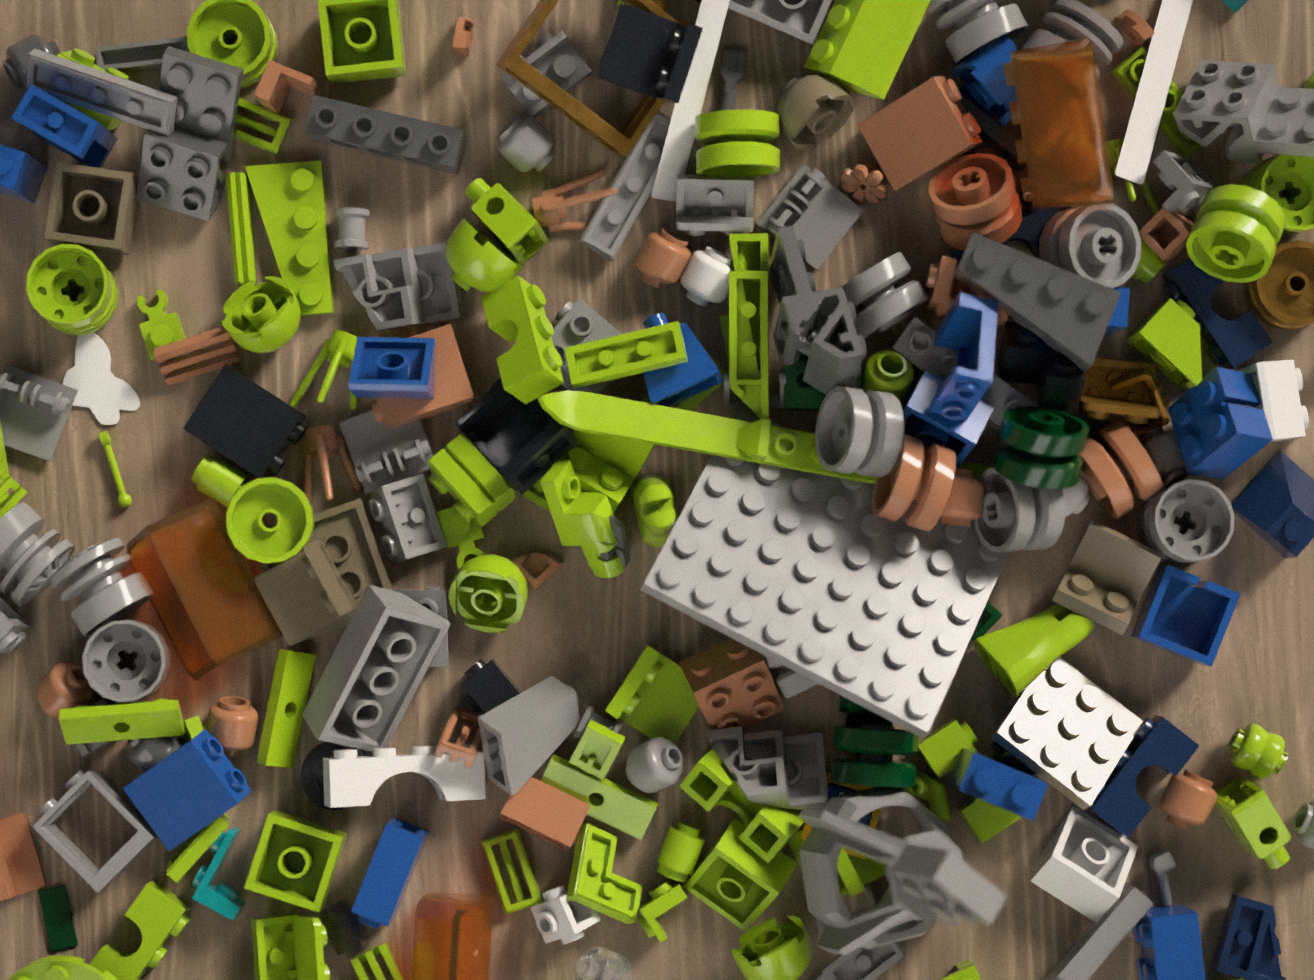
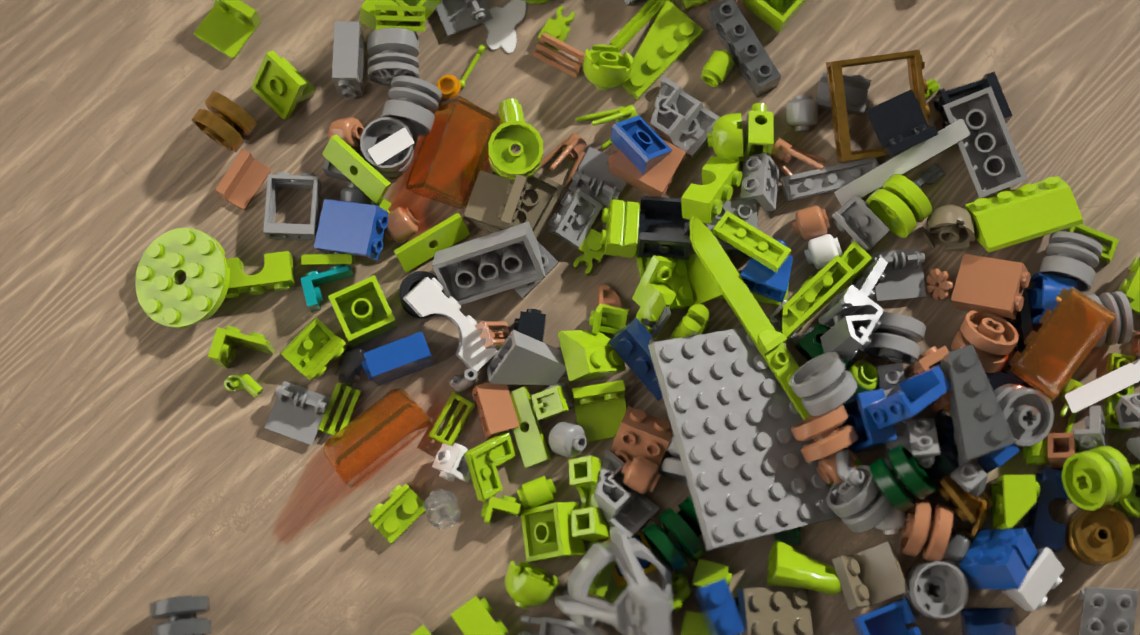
camera: 45 degrees right, 10 degrees down
dark green window [38,884,79,951] -> none
black panel [183,364,308,478] -> none
light grey bush [334,207,370,251] -> none
lime cylinder [448,554,528,633] -> none
nougat tile [452,17,475,56] -> none
none -> white sticker [368,128,414,165]
none -> light orange plate [436,75,461,99]
none -> light grey arm [449,368,477,393]
none -> lime slope [557,330,626,382]
none -> lime bracket [589,303,630,334]
none -> dark blue arch [608,318,663,401]
none -> nougat head [621,456,661,494]
none -> lime brick [700,50,735,87]
none -> light grey bracket [740,153,779,212]
none -> light grey arm [836,450,865,486]
none -> light grey hinge [908,418,940,468]
none -> light grey bracket [950,461,988,498]

